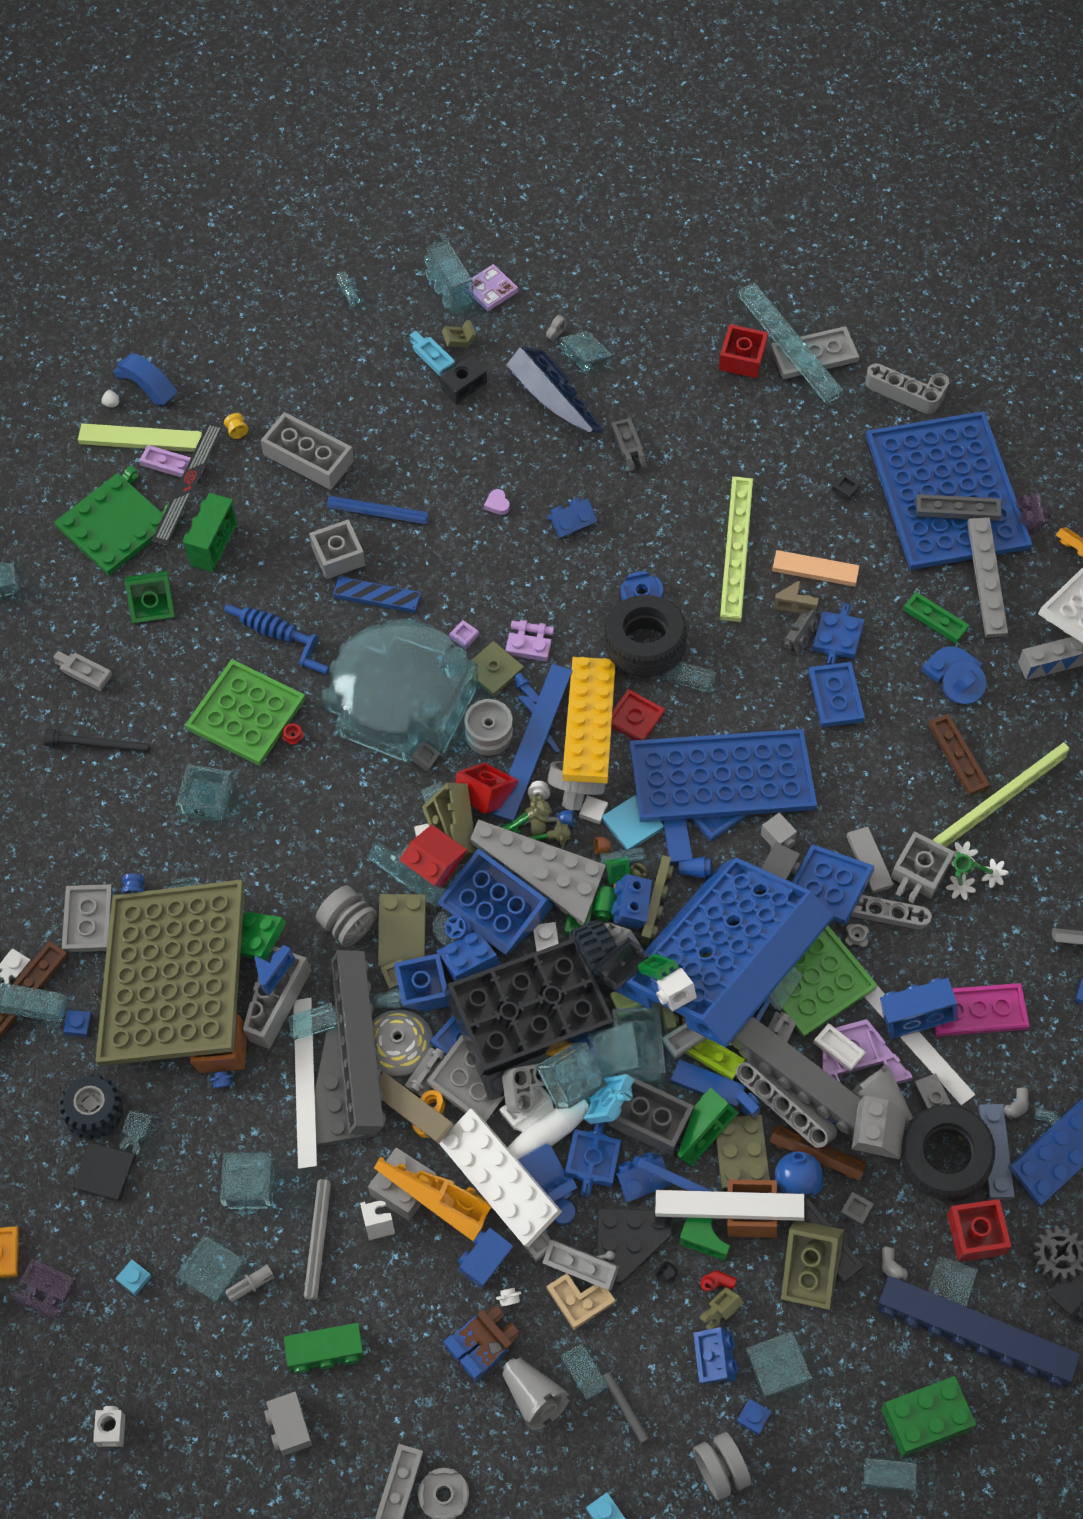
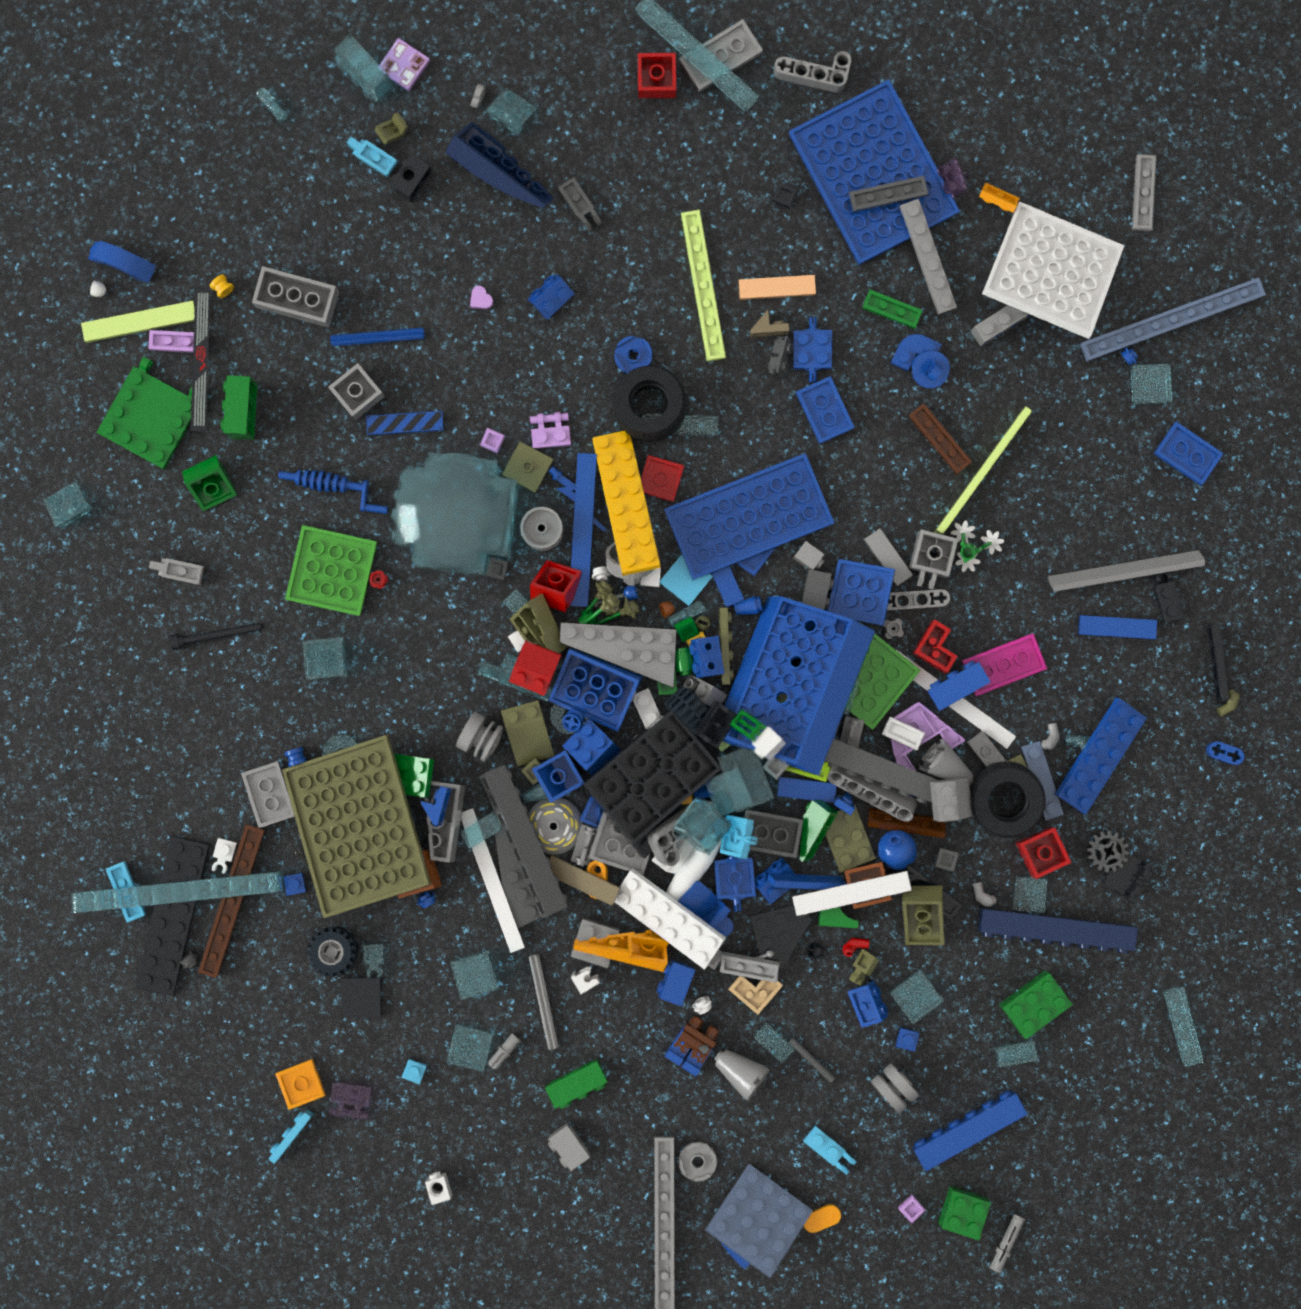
camera: 15 degrees left, 25 degrees up
none -> red brick [912,620,958,674]

